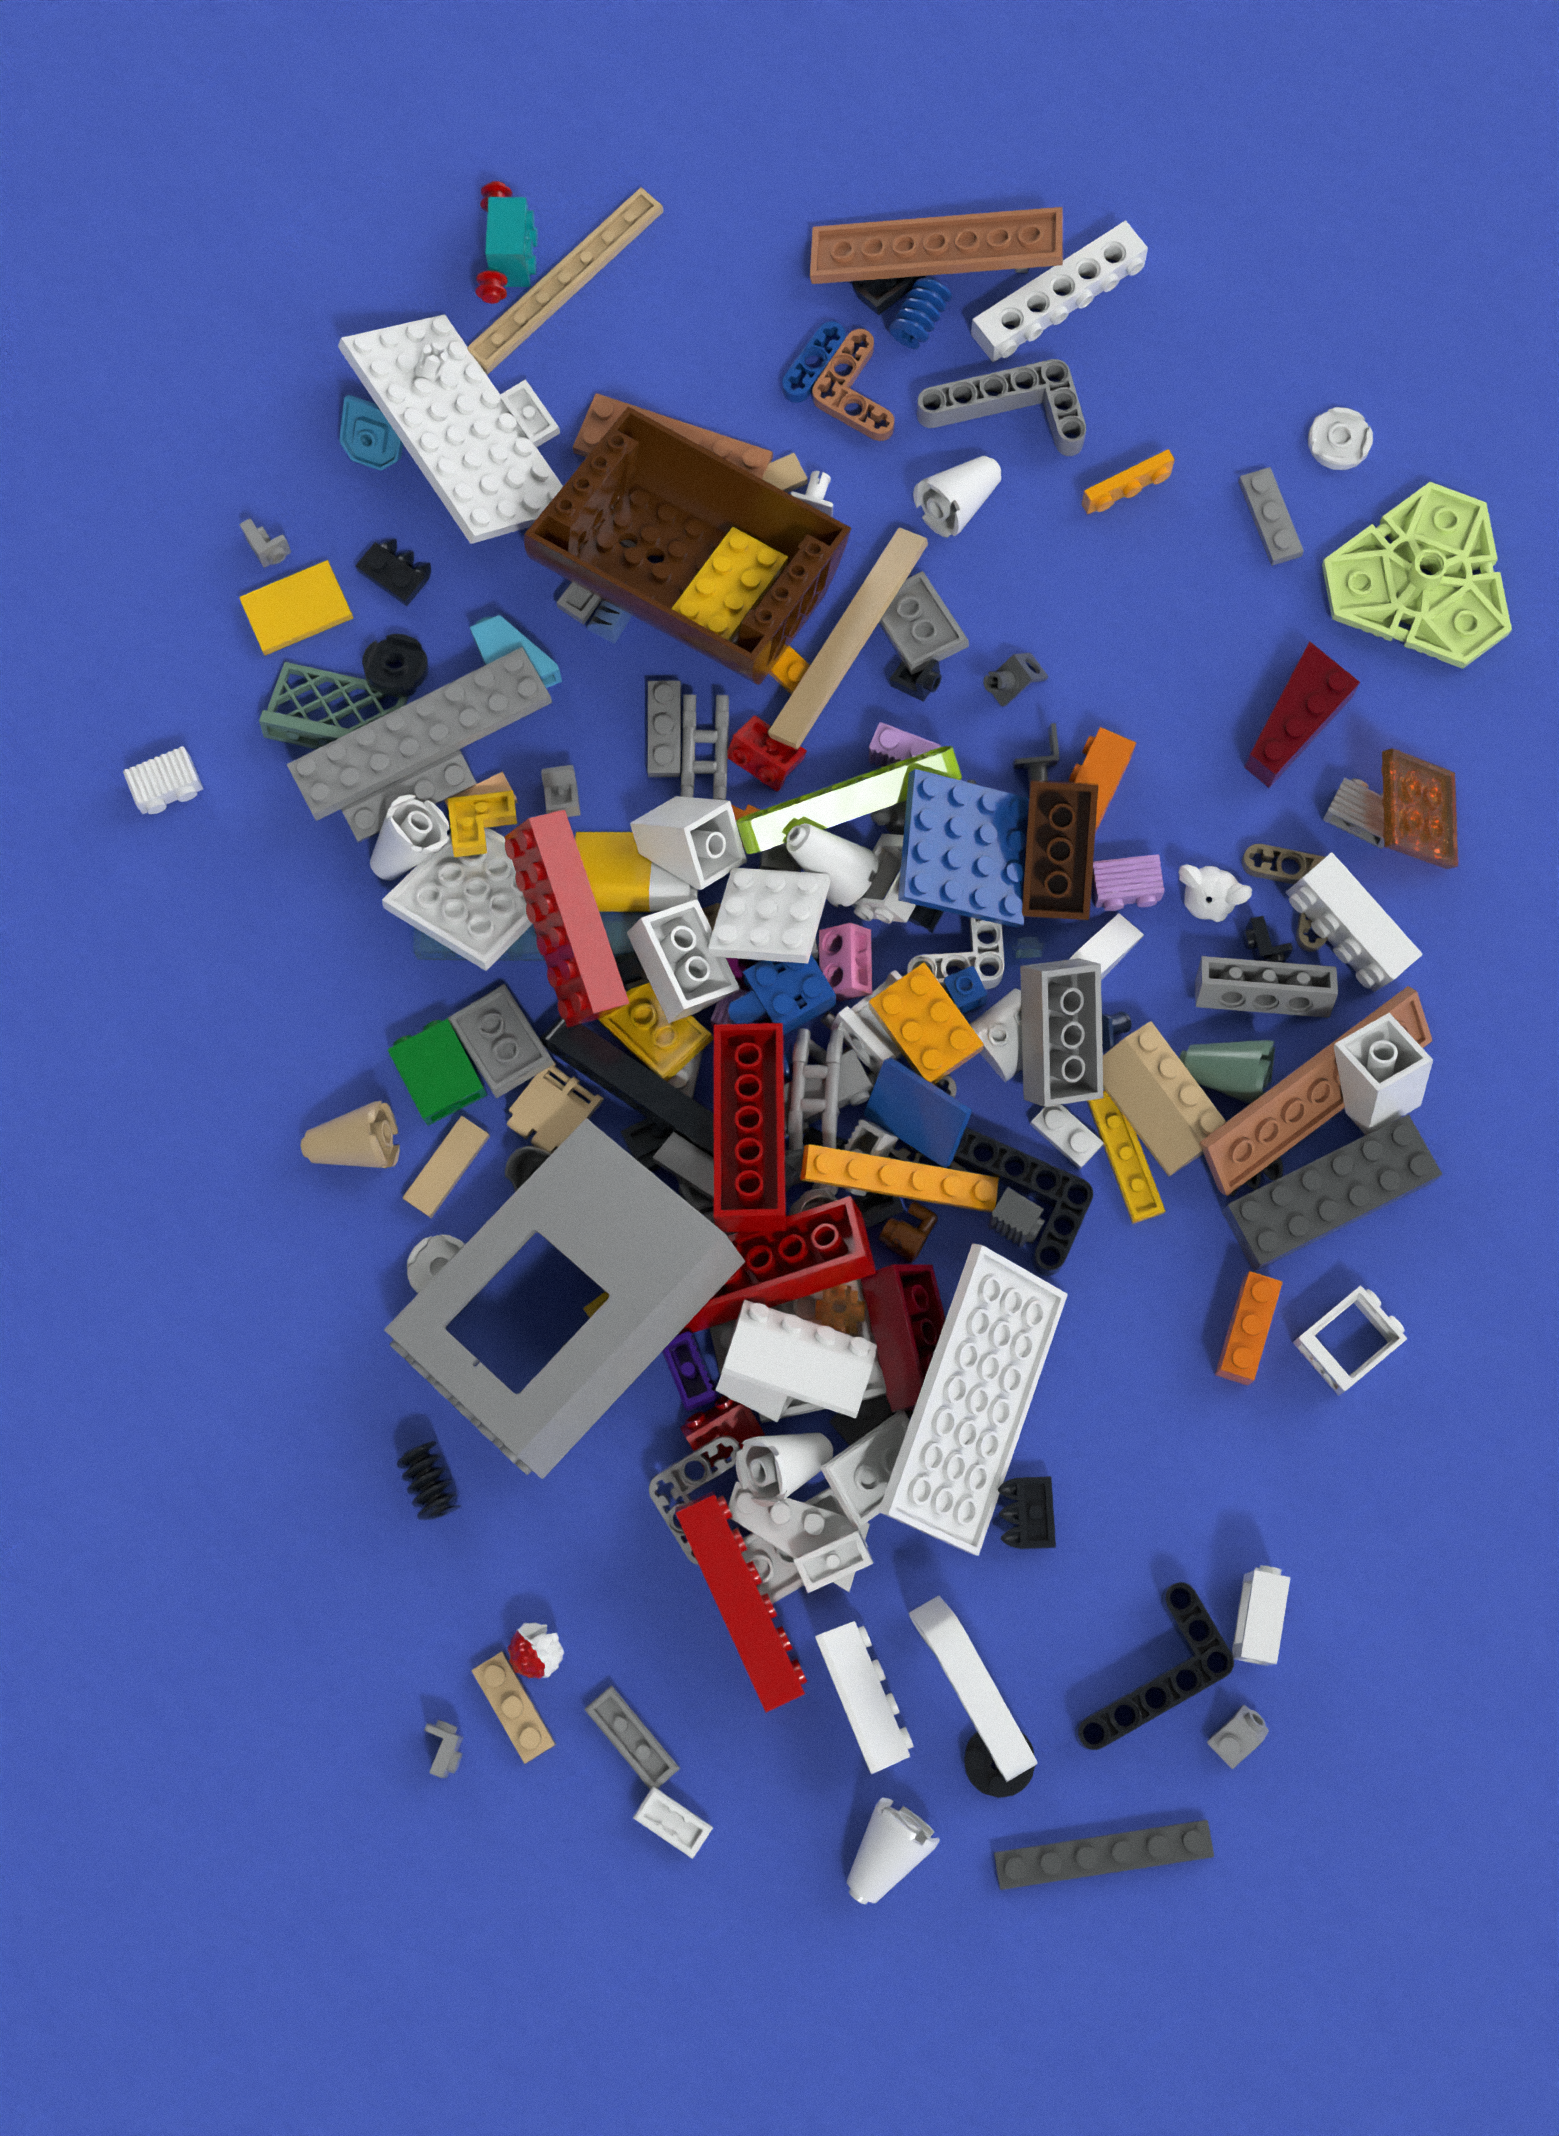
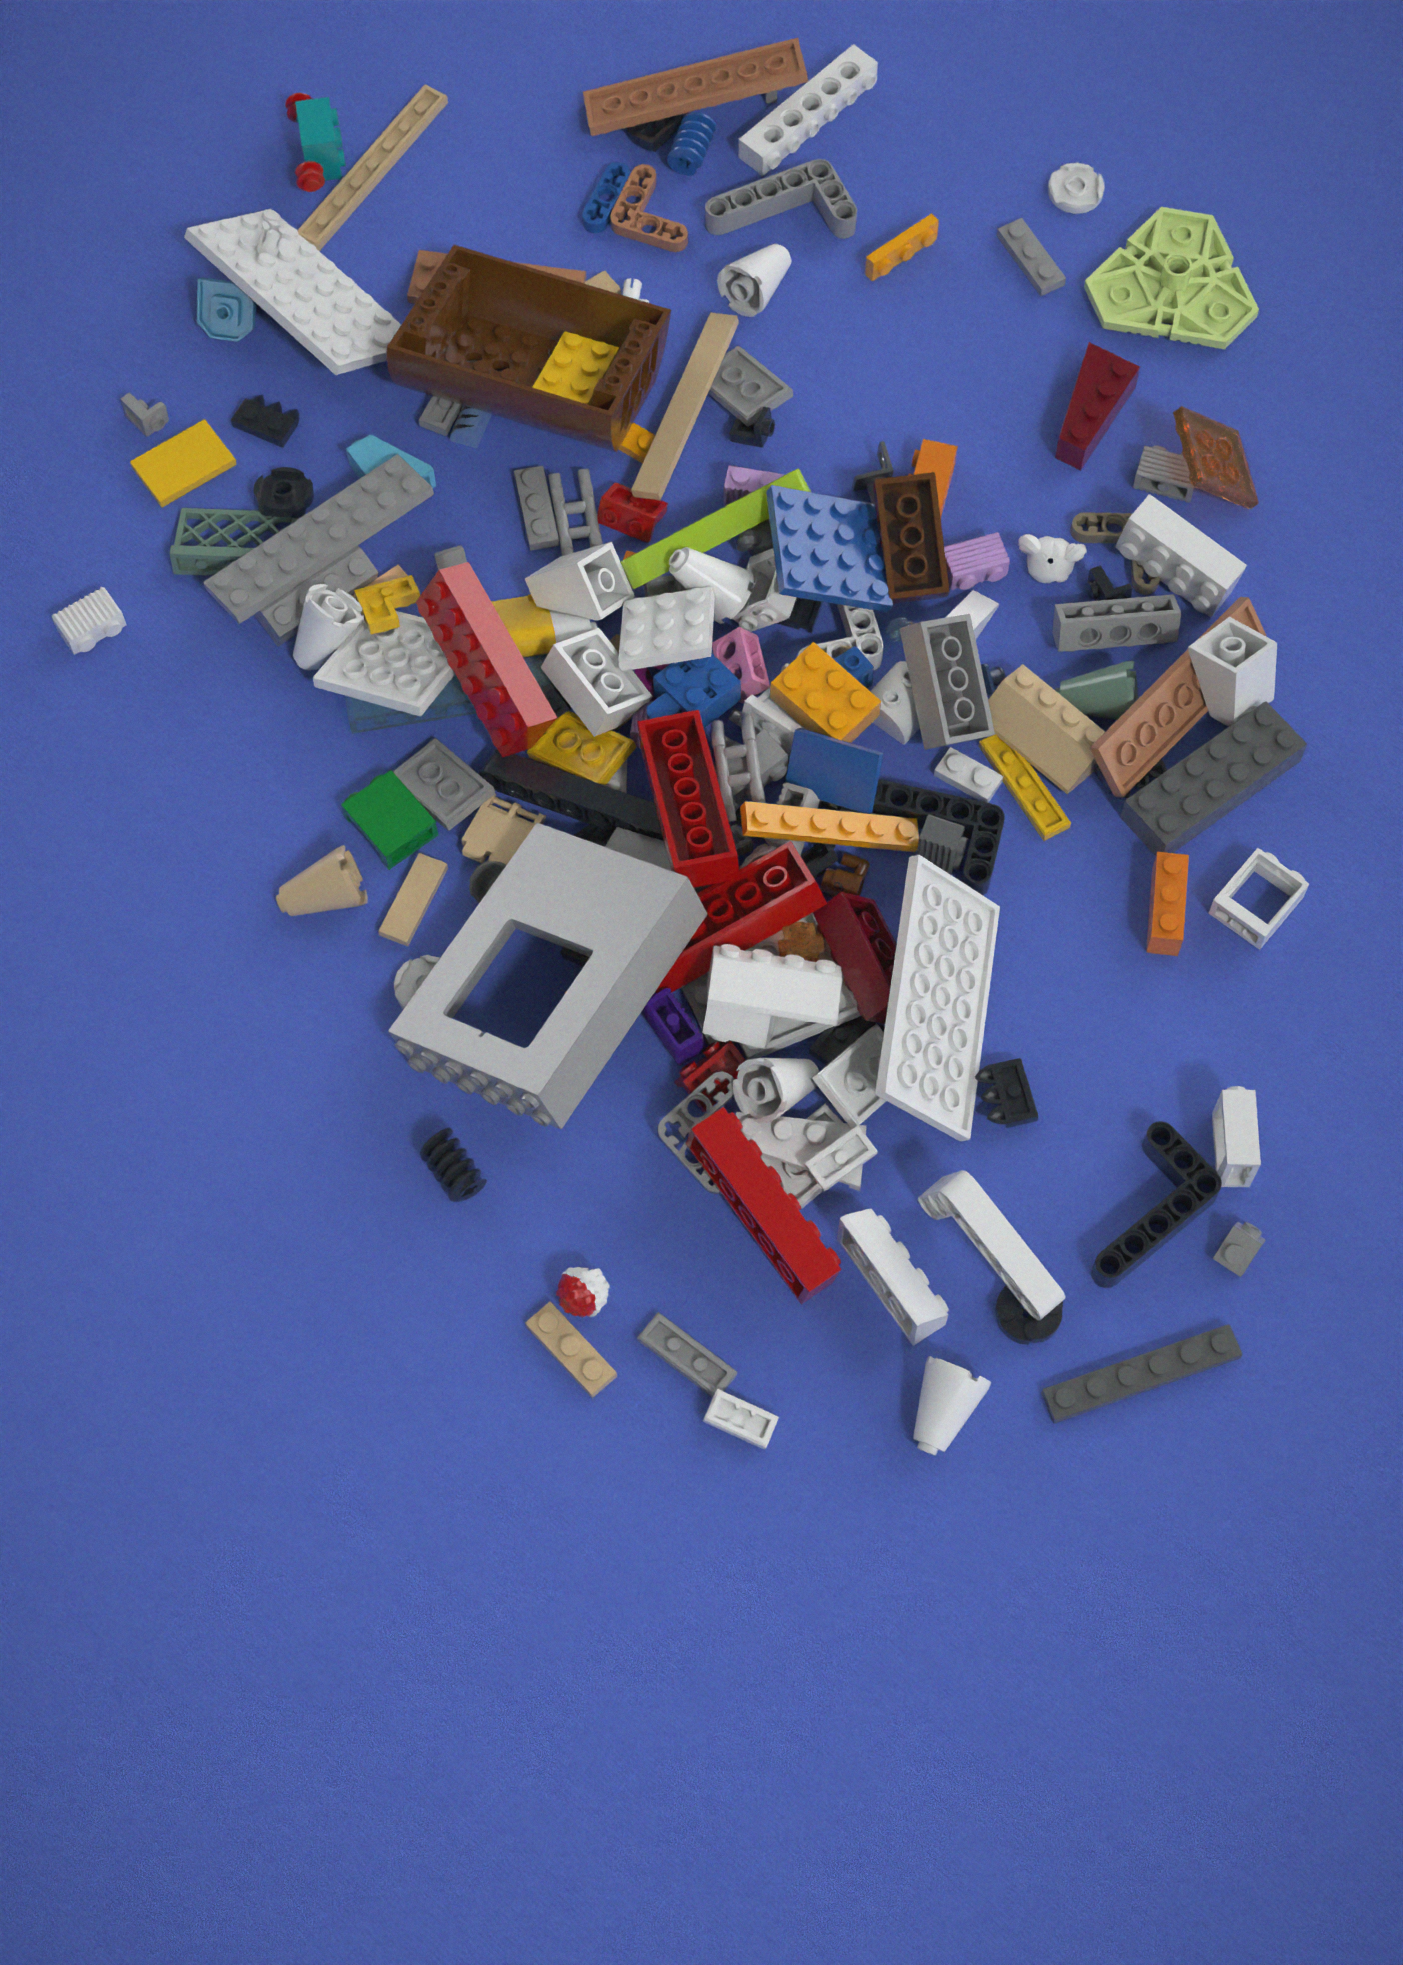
camera: 15 degrees left, 10 degrees down
light grey bracket [424,1719,464,1778] -> none
white plate [500,379,560,448] -> none
dark grey bracket [983,653,1048,706] -> none

